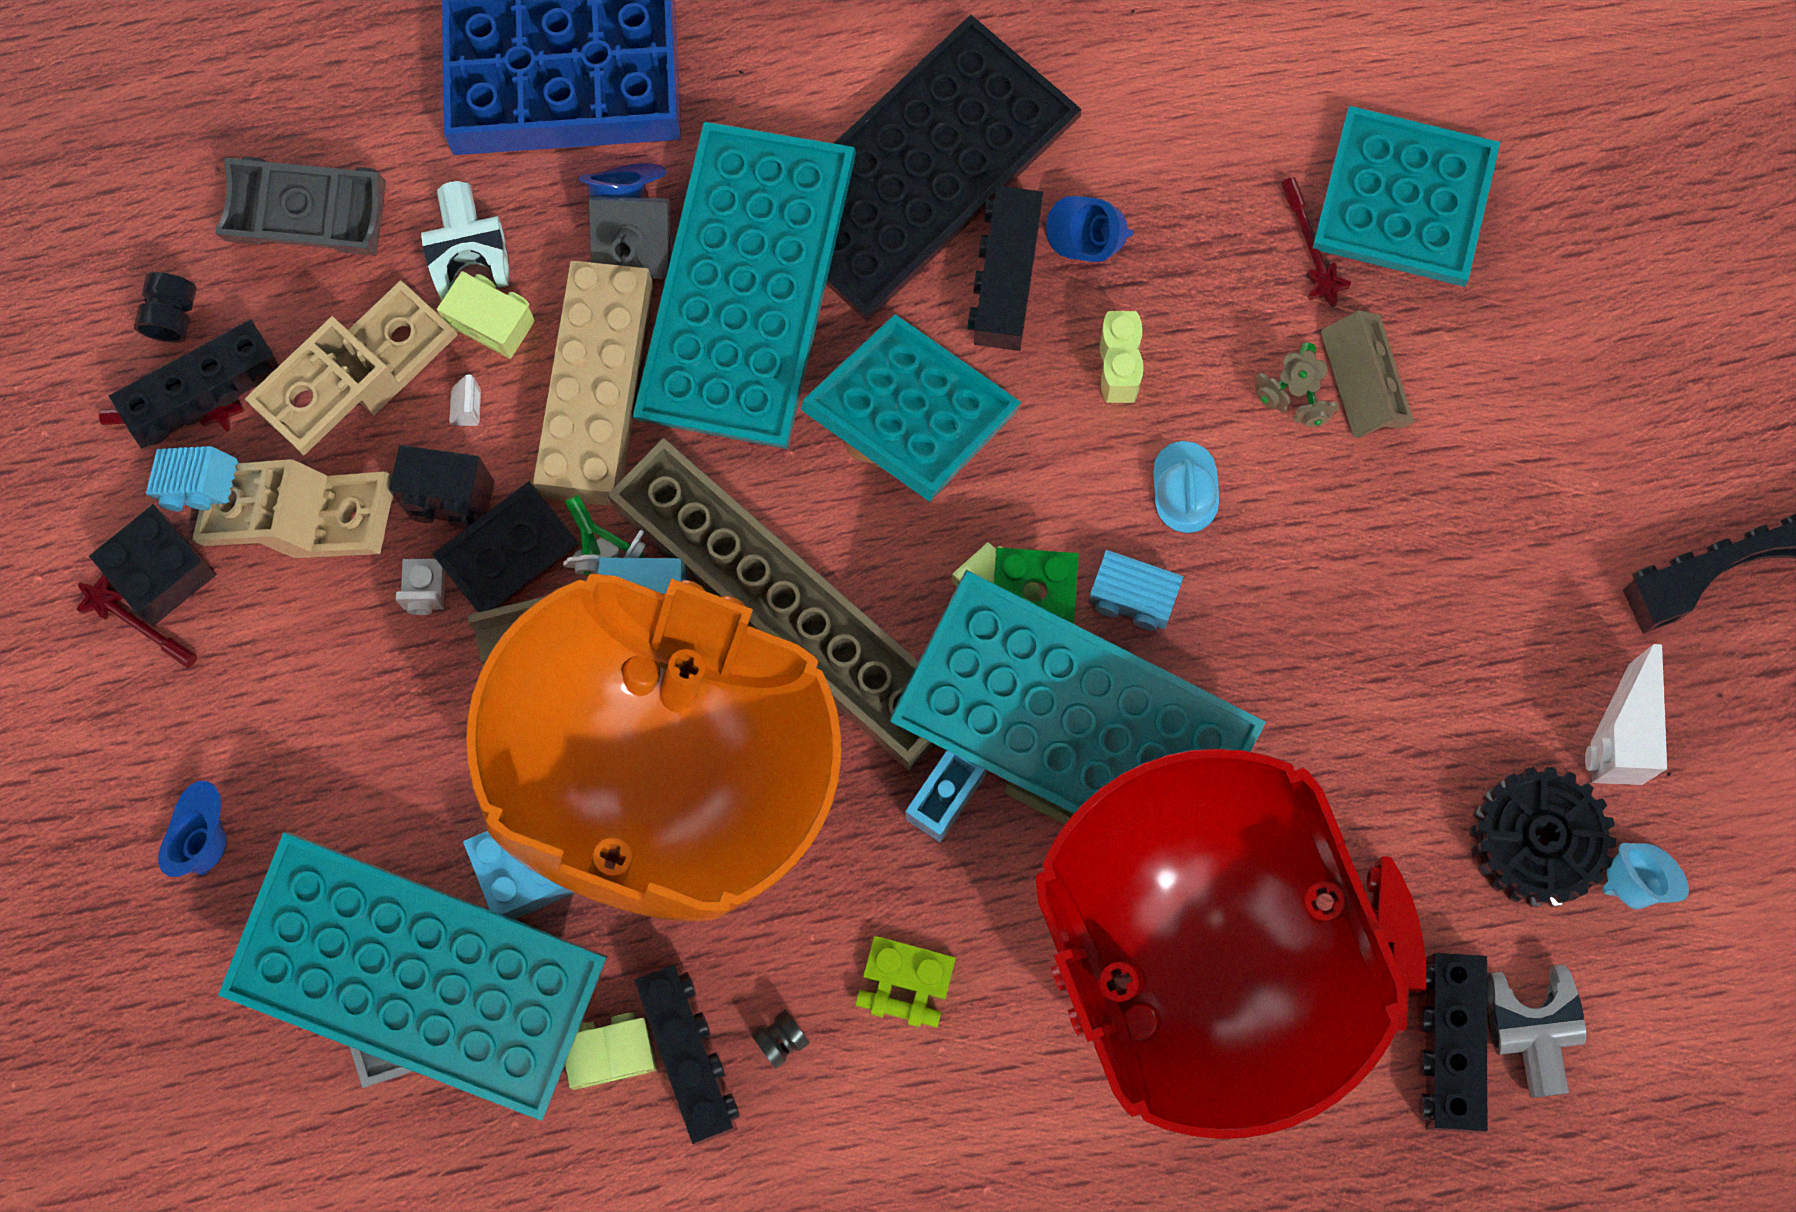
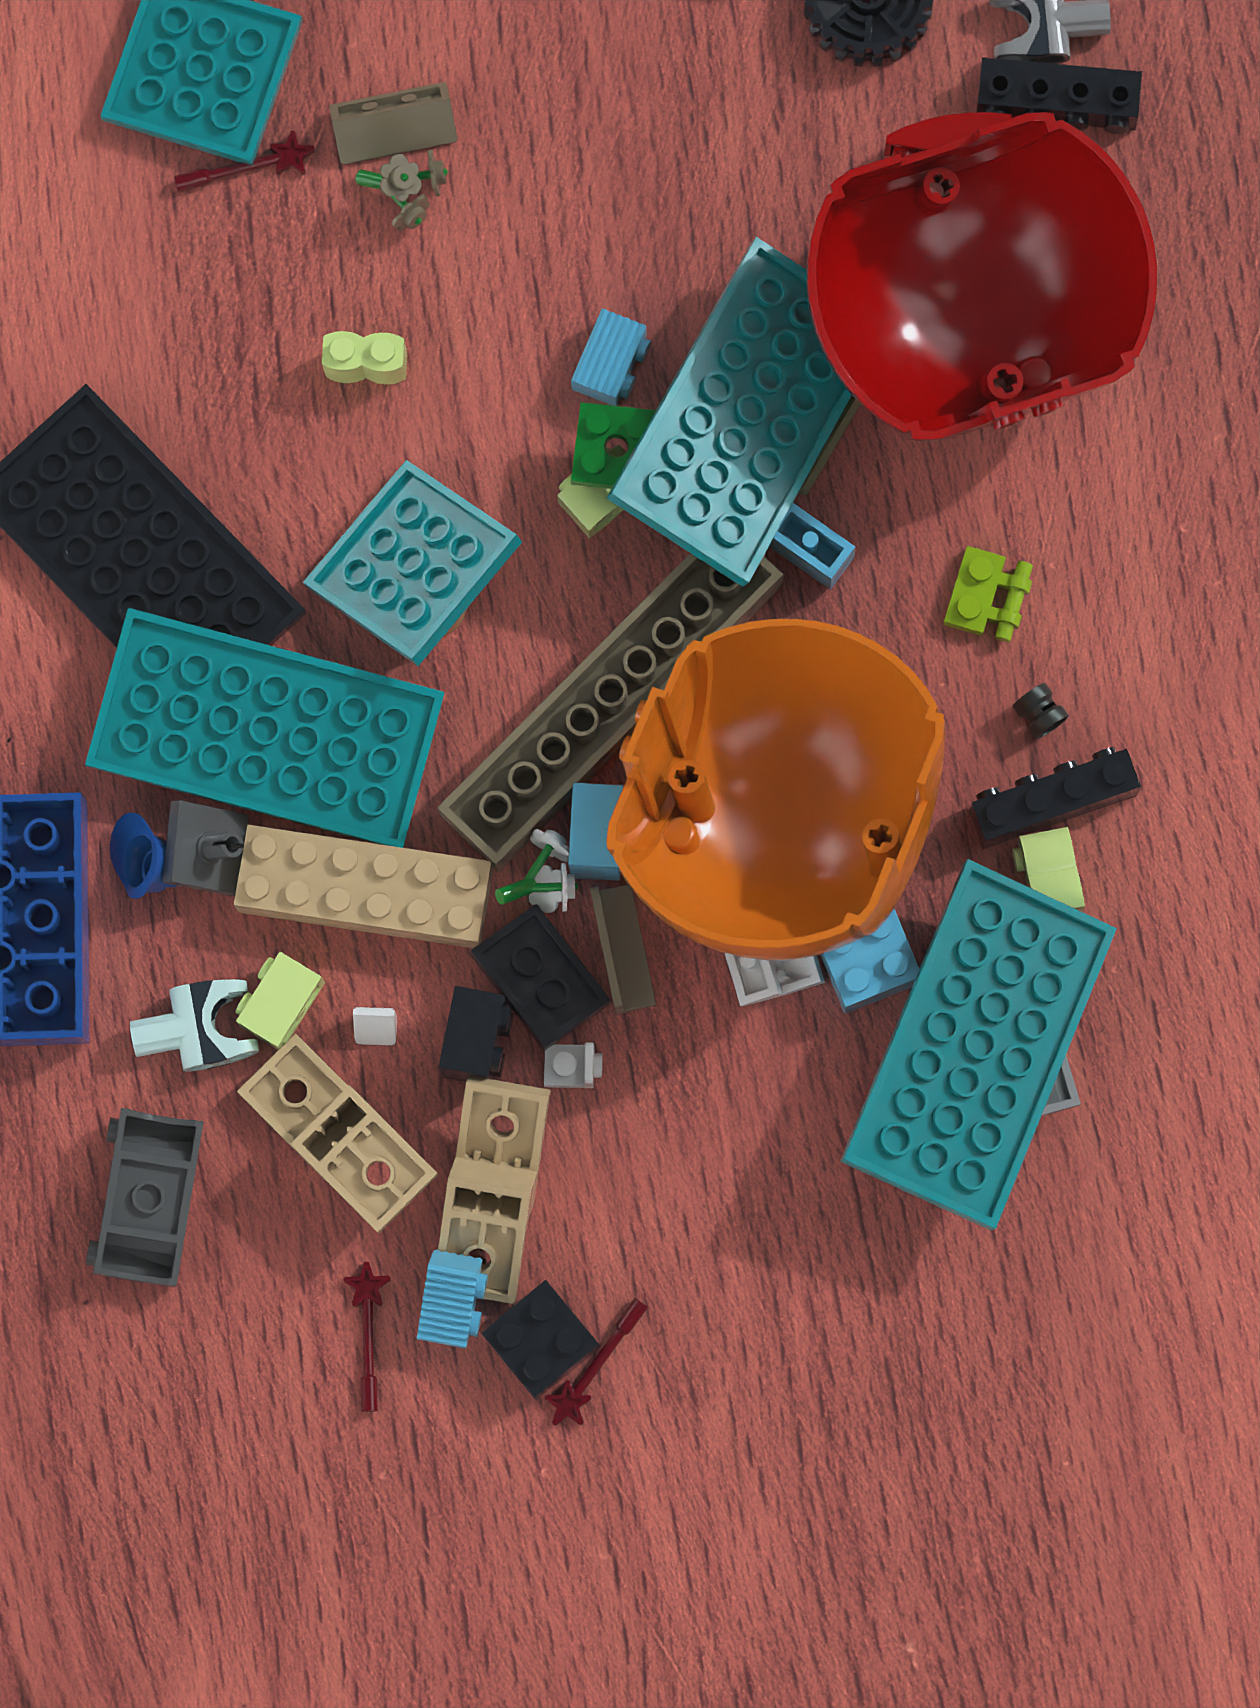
camera: 85 degrees left, 5 degrees up
black brick [109,319,279,449] -> none
black wheel [134,272,197,343] -> none
blue piece [158,781,227,877] -> none
black brick [967,186,1043,351] -> none
blue piece [1046,196,1133,262] -> none
medium azure piece [1153,441,1219,533] -> none

